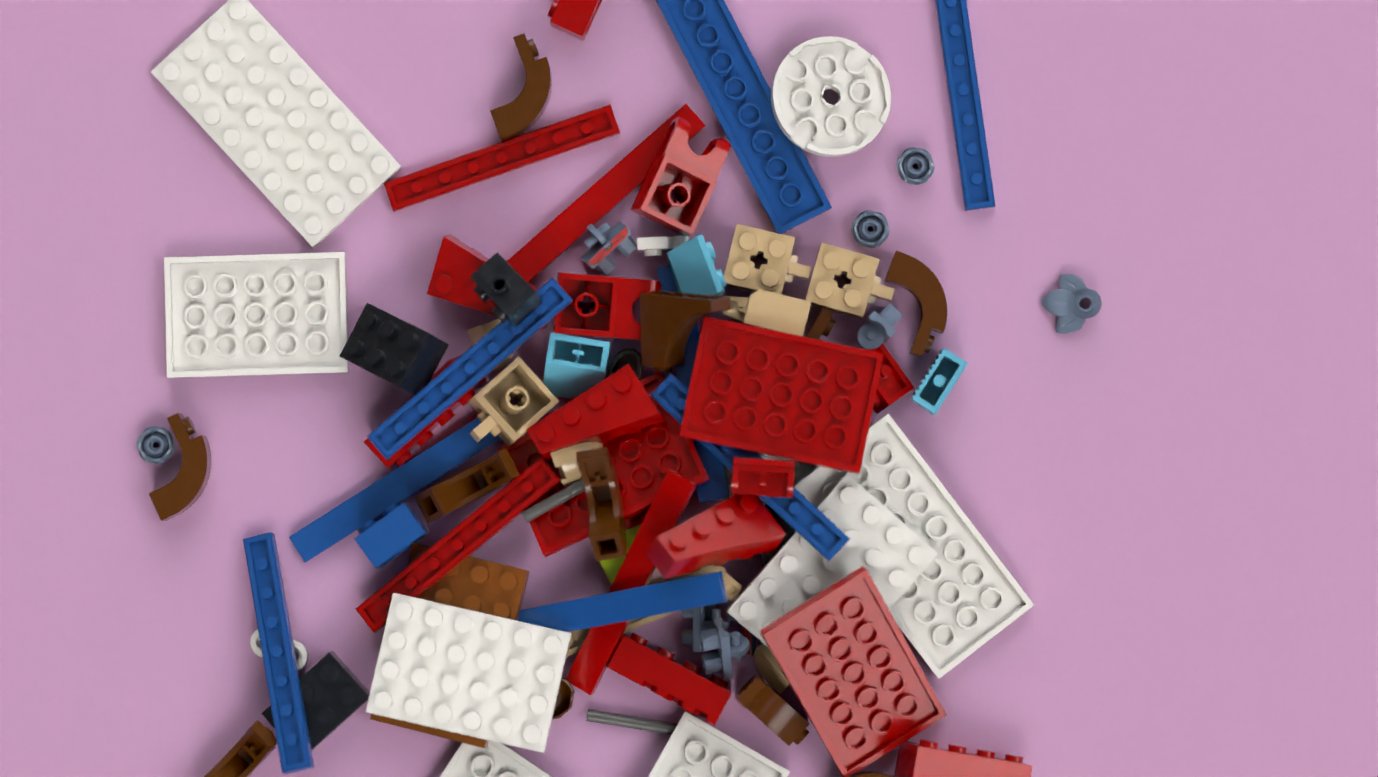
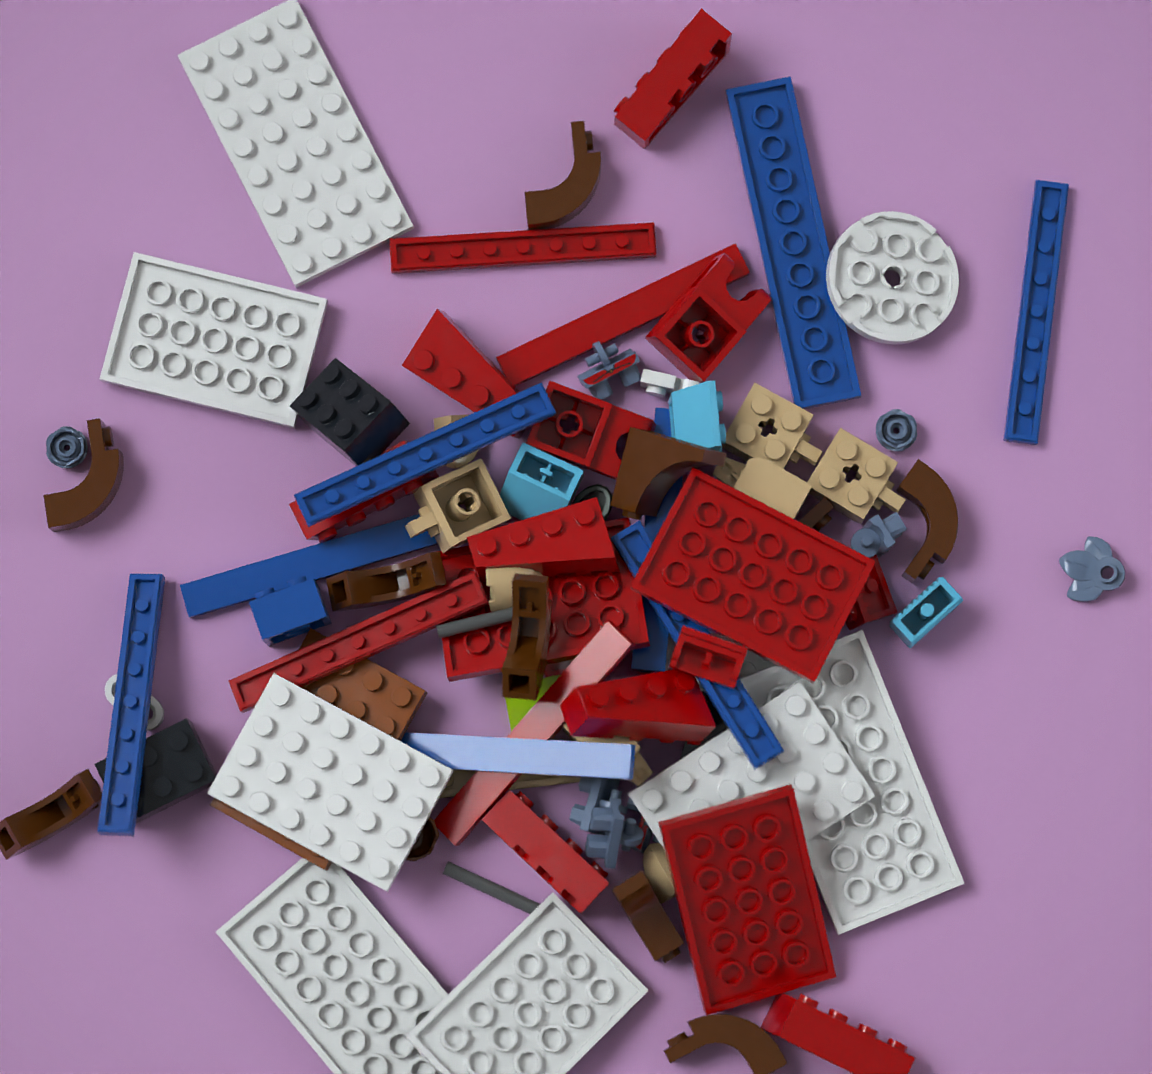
camera: 15 degrees right, 5 degrees down
black brick [470,252,543,328] -> none
sand blue plate [897,147,935,185] -> none

